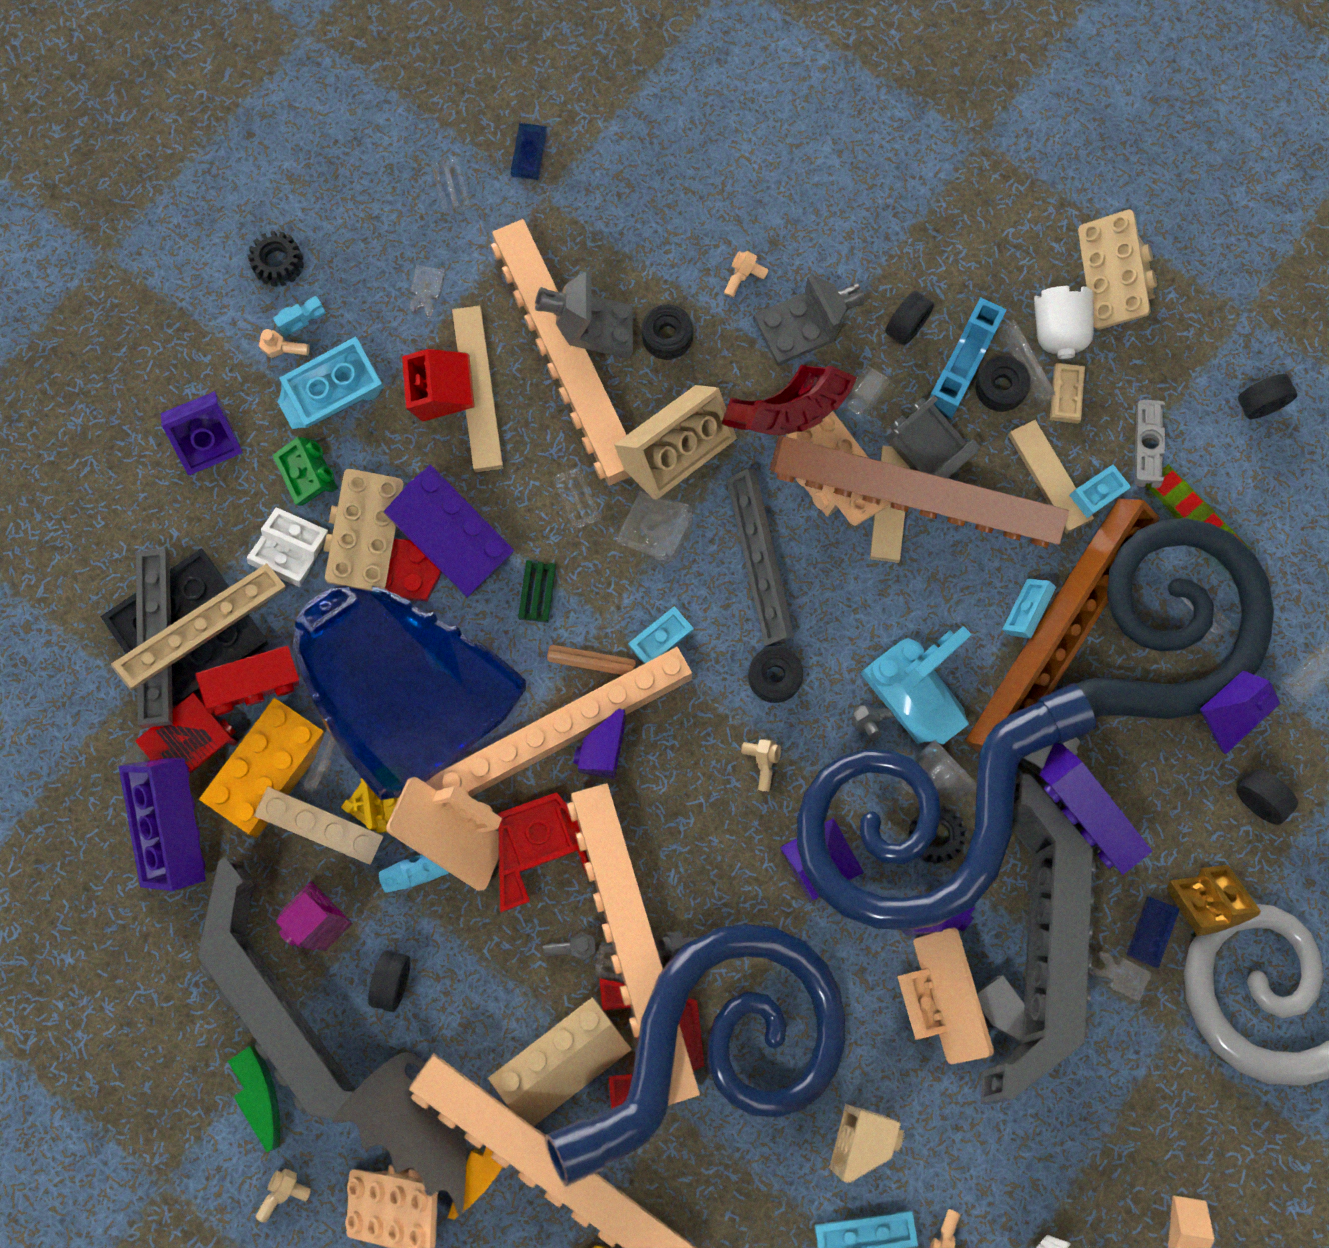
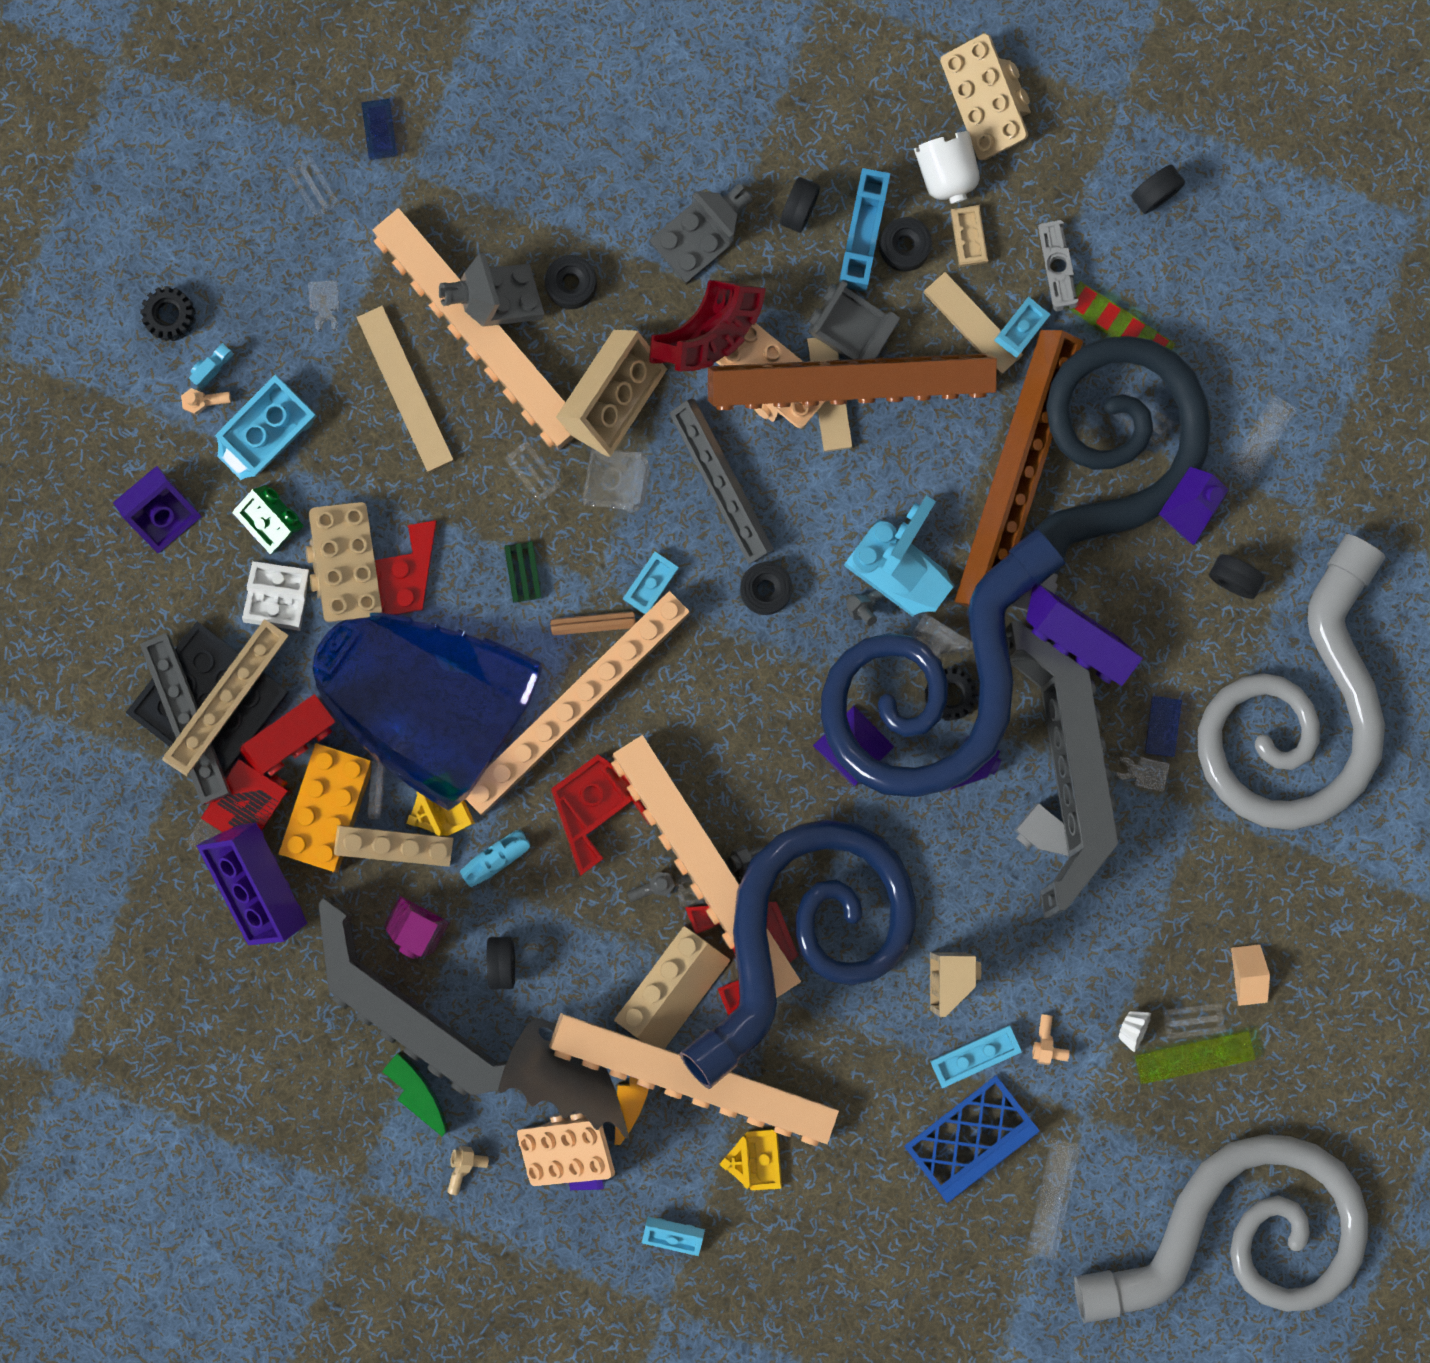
camera: 15 degrees left, 10 degrees up
dark purple slope [383,464,514,598] -> none
light nougat bracket [386,777,502,891] -> none
red slope [402,349,475,422] -> none
dark purple slope [573,709,626,780] -> none
light nougat piece [724,251,768,298] -> none
tan piece [741,739,781,792] -> none
clear brick [845,365,891,417] -> none
light nougat bracket [897,927,994,1064] -> none
clear tile [1000,320,1055,408] -> none
medium azure plate [1002,579,1056,638] -> none
pearl gold slope [1166,865,1261,936] -> none

